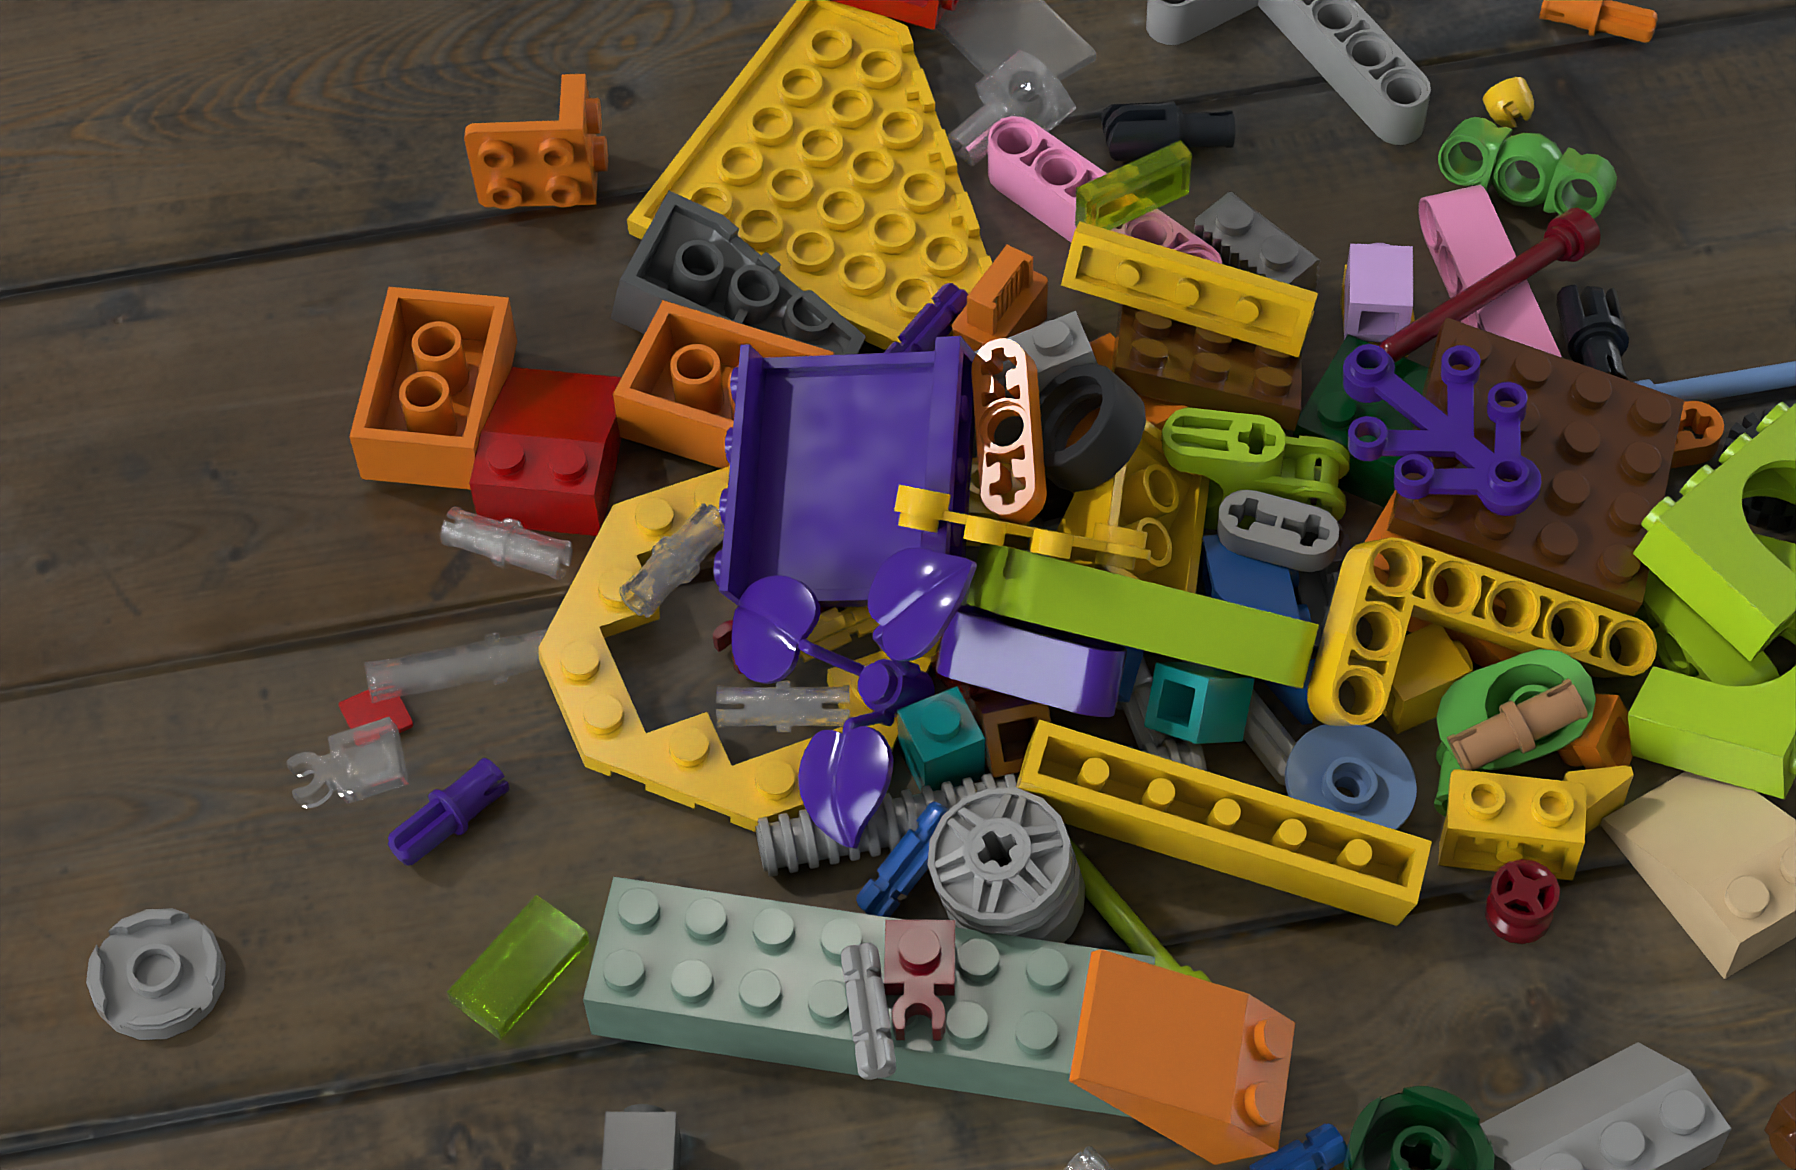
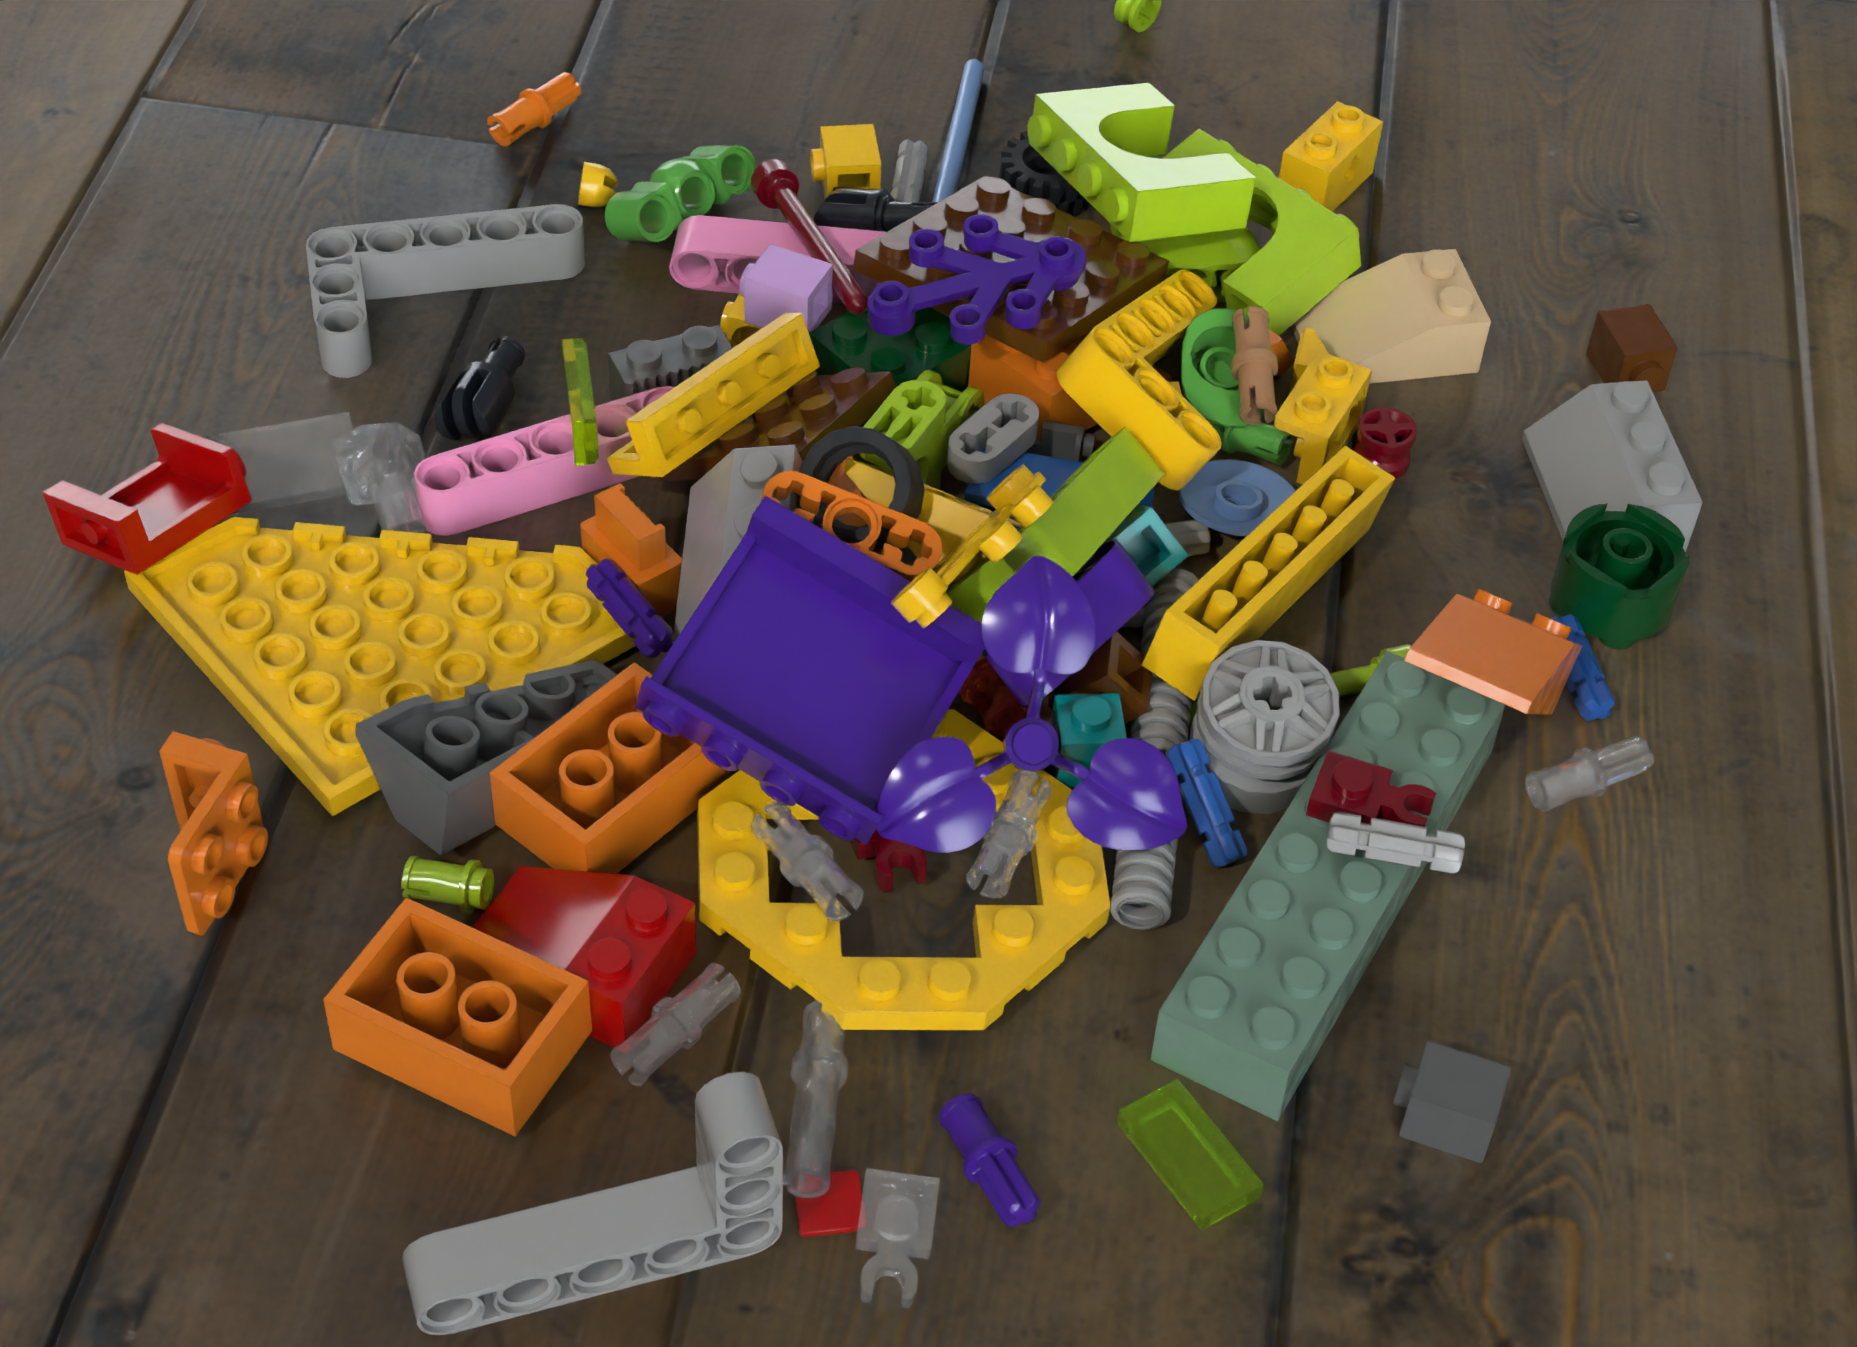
camera: 75 degrees left, 10 degrees down
none -> lime pin [401,855,494,914]
none -> light grey beam [402,1072,783,1335]
none -> yellow brick [810,124,881,199]
none -> light grey axle [890,139,928,202]

